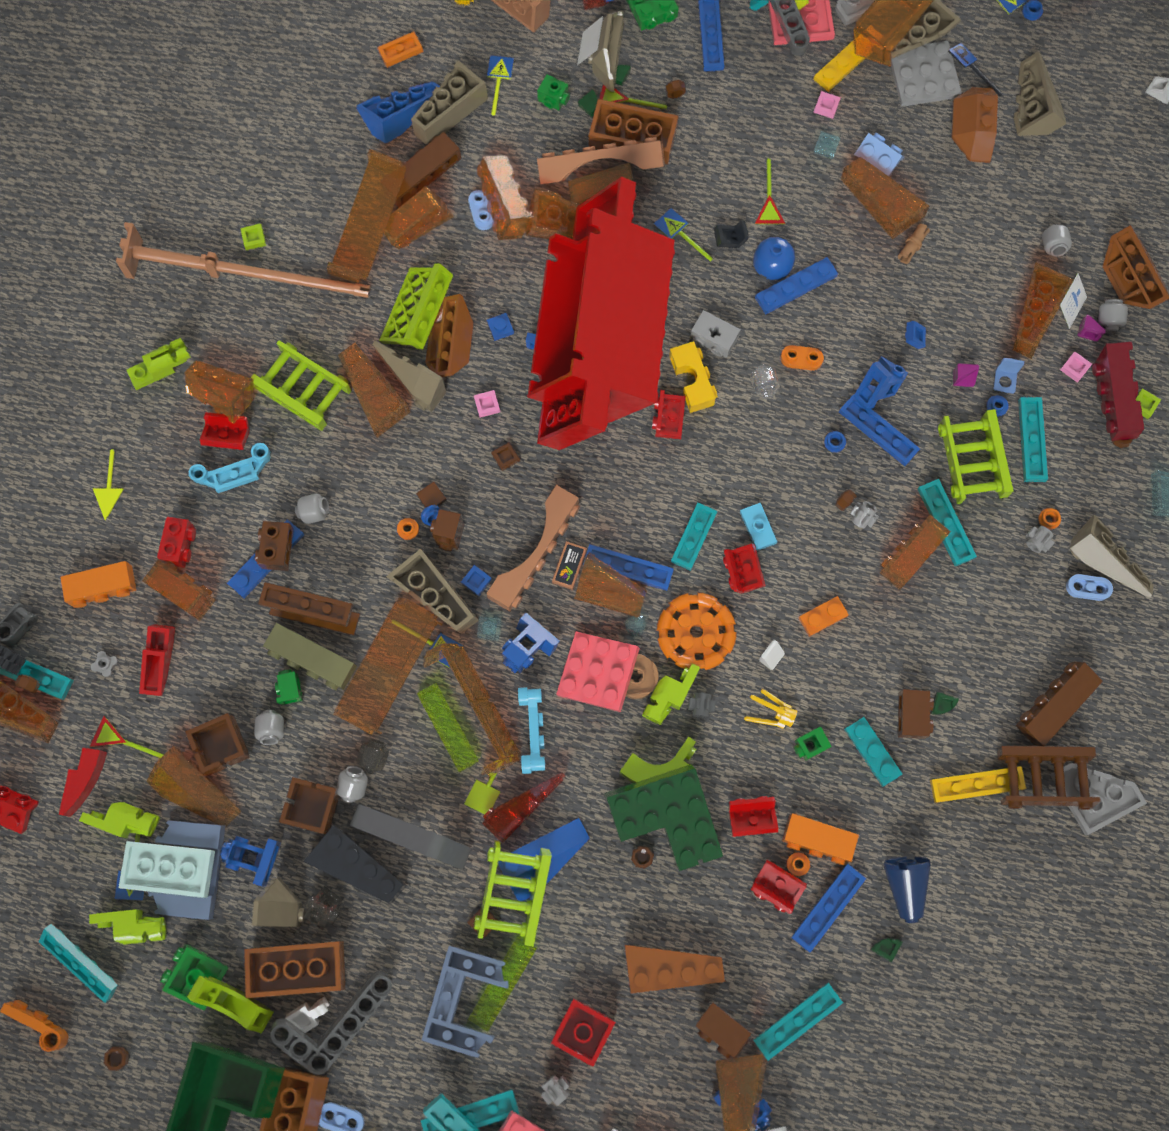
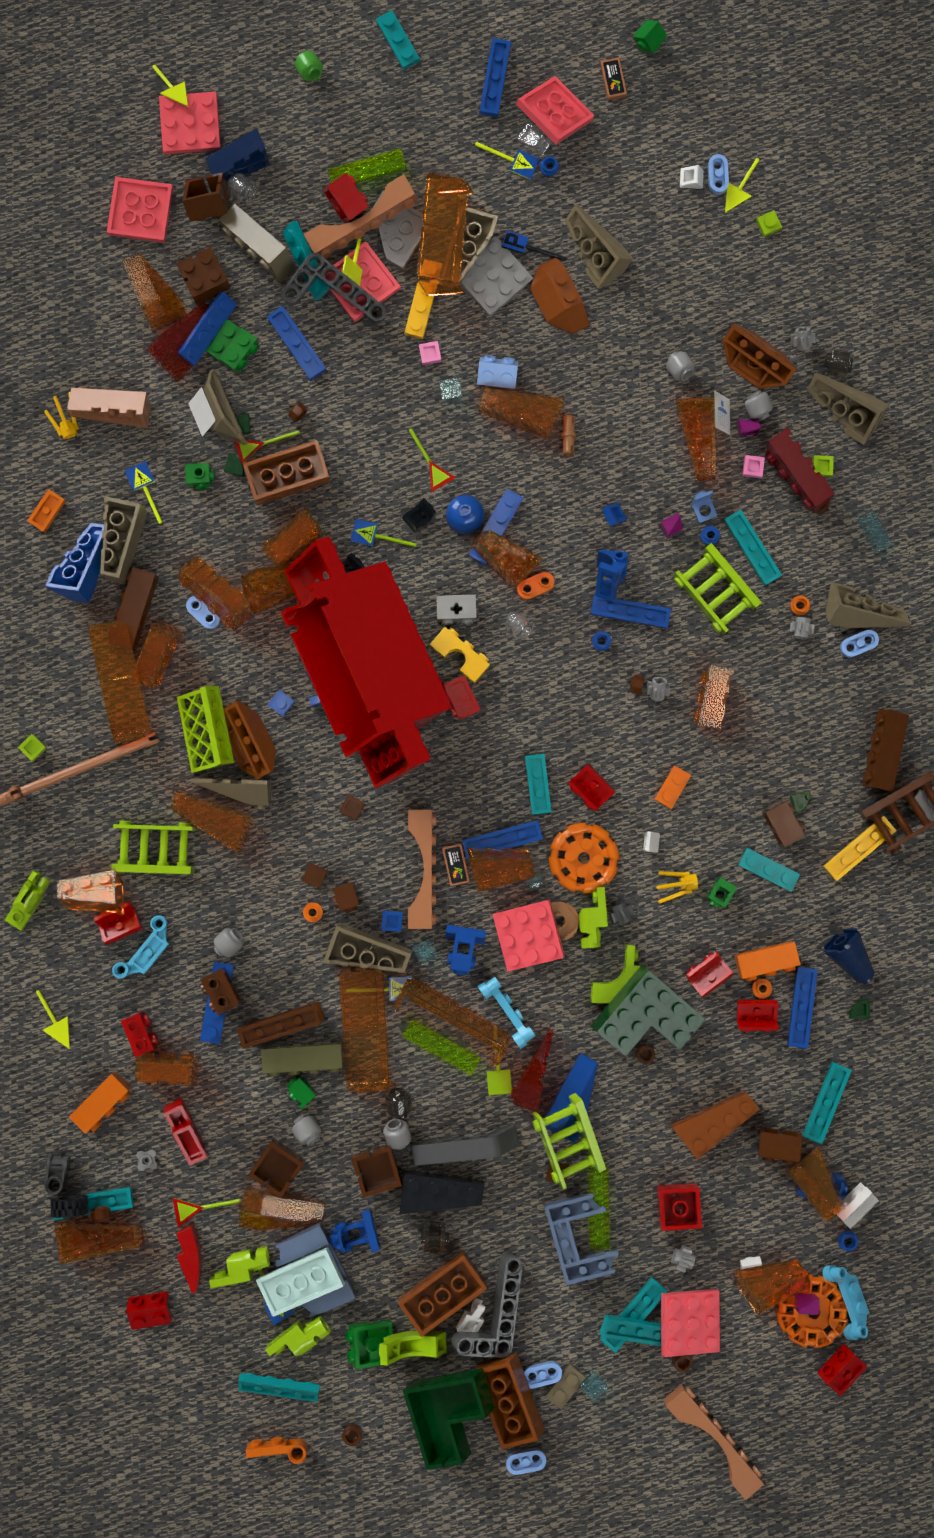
camera: 35 degrees left, 10 degrees up
dark tan wedge [252,878,305,927] -> none
blue plate [421,505,440,526] -> none
bright pink plate [474,390,500,418] -> none
nougat arch [537,137,665,184] -> none
medium azure plate [740,503,777,551] -> none
teal plate [917,479,977,567] -> none
none -> clear orange wedge [470,530,543,587]

